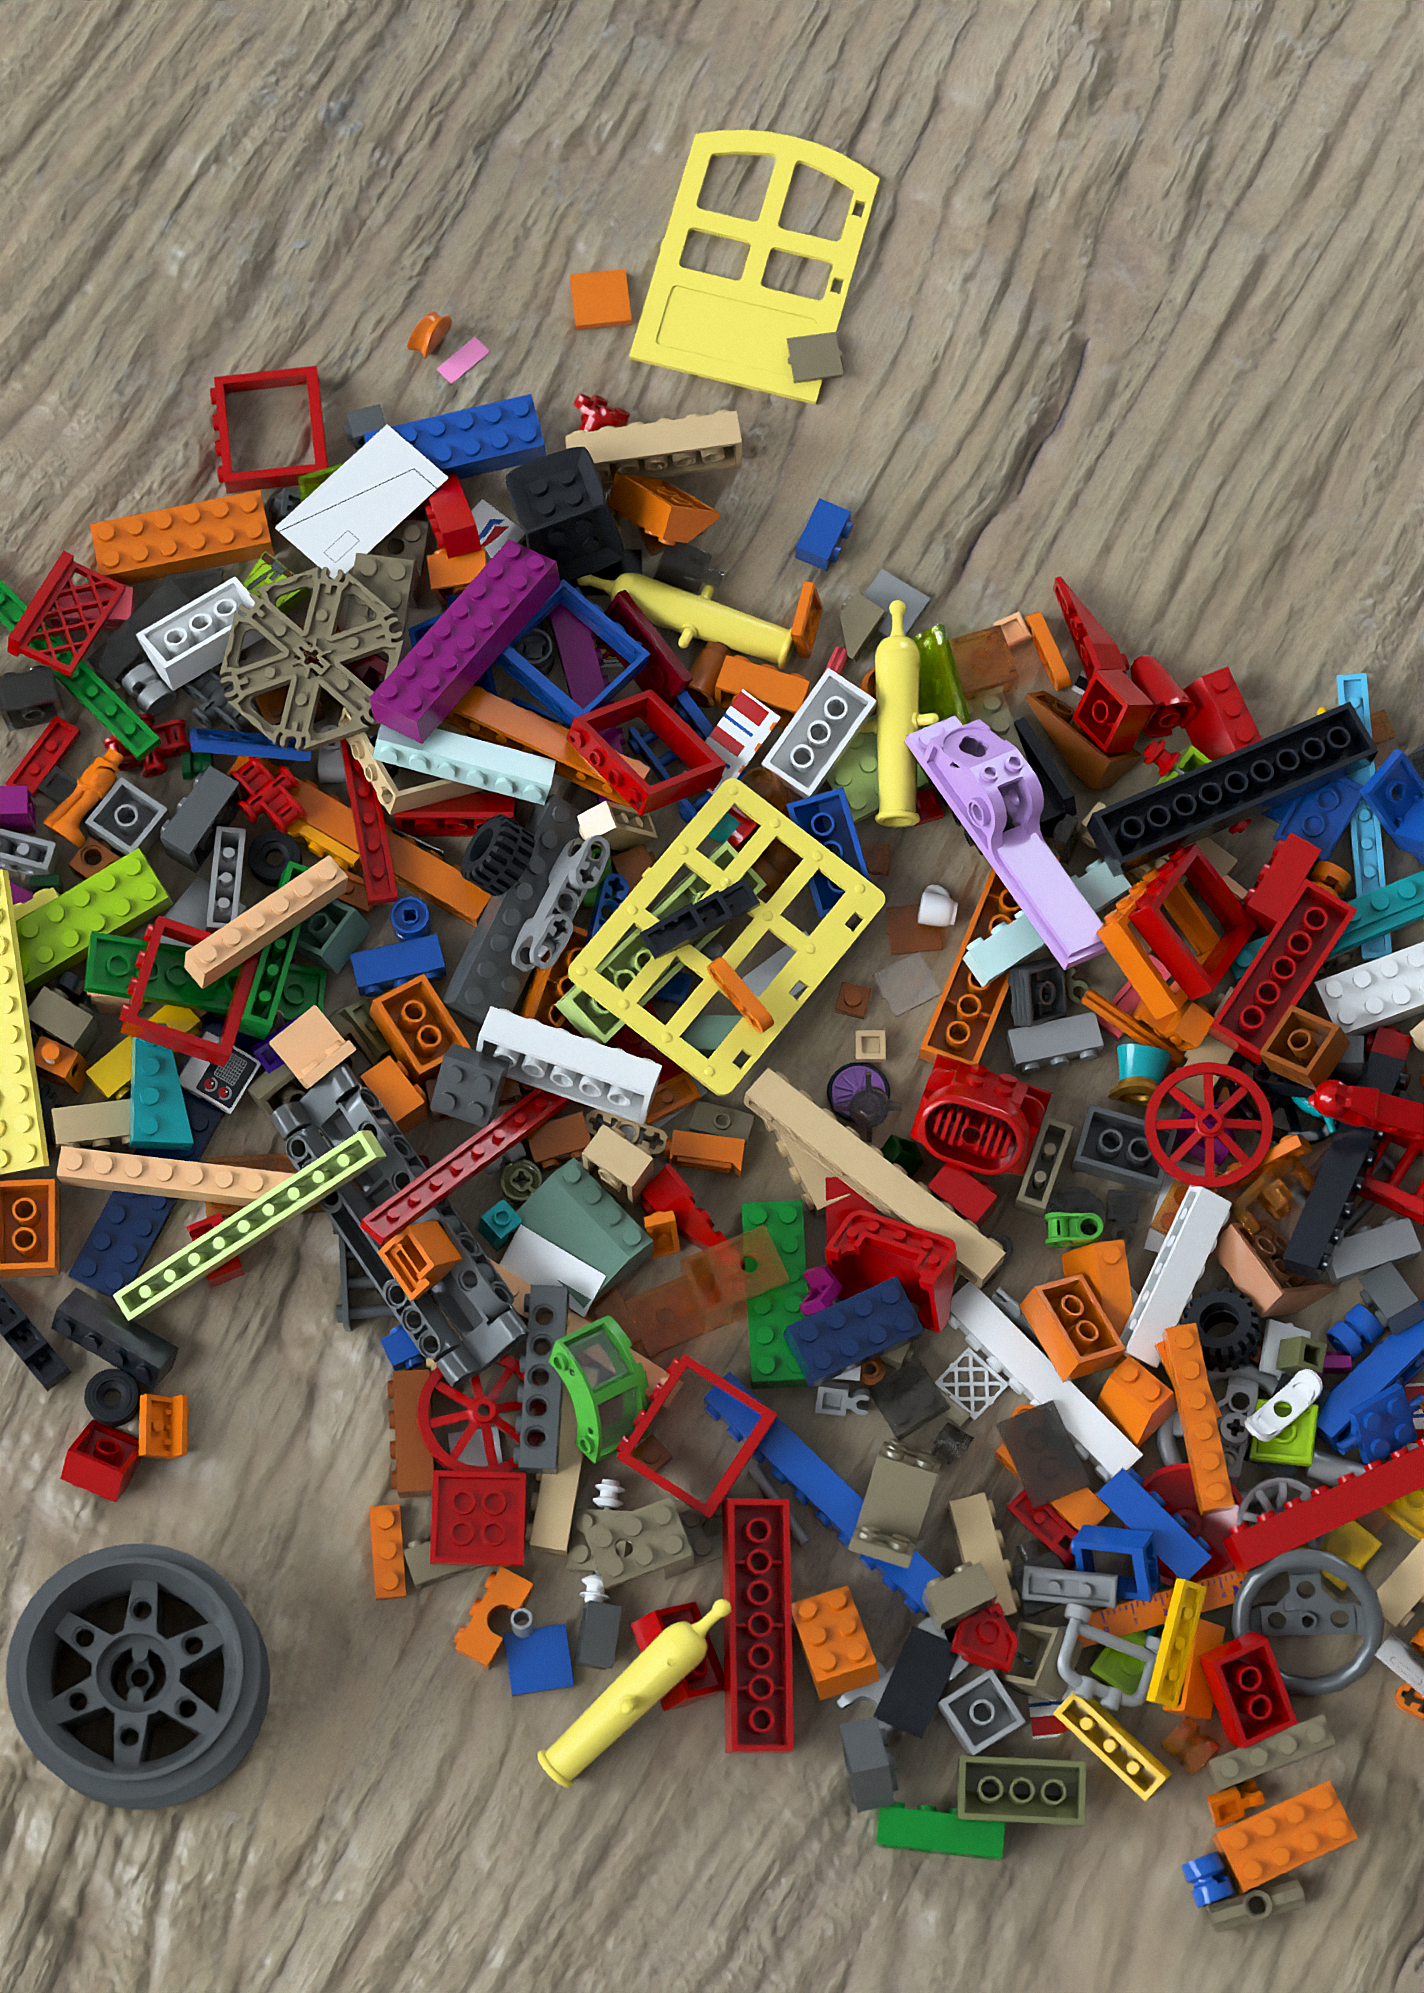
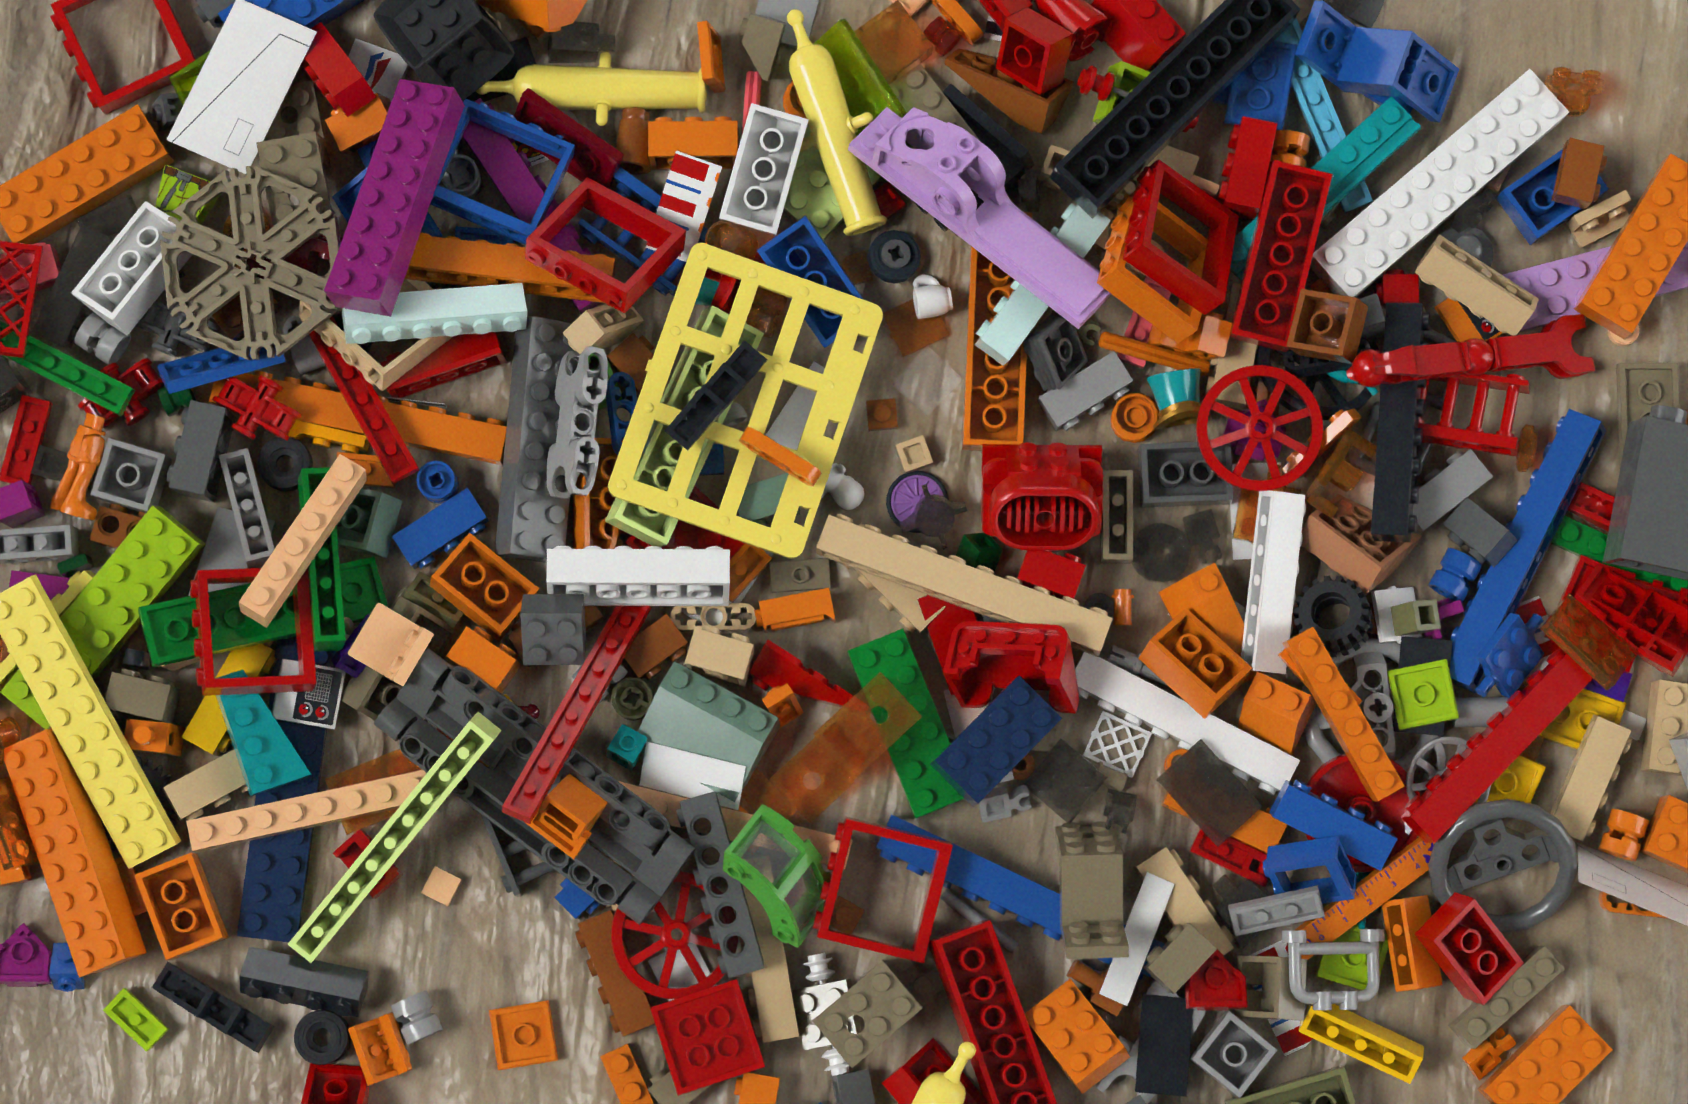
camera: 20 degrees left, 10 degrees up
black tyre [461,814,535,896] -> none
magenta bracket [799,1265,843,1316] -> none
bright green piece [1044,1212,1103,1248] -> none
yellow plate [1146,1578,1207,1709] -> none
clear orange wheel [1160,1716,1220,1776] -> none
white piece [1244,1369,1322,1442] -> none
none -> light grey wheel [391,990,443,1045]
none -> light nougat tile [421,866,462,907]
none -> orange tile [489,1000,559,1070]
none -> white animal [821,463,865,510]
none -> black wheel [867,230,921,284]
none -> clear red wheel [921,16,962,57]
none -> dark orange brick [1066,959,1123,1016]
none -> white sticker [1099,872,1174,1006]
none -> orange piece [1110,393,1159,443]
none -> orange pin [1111,589,1134,625]

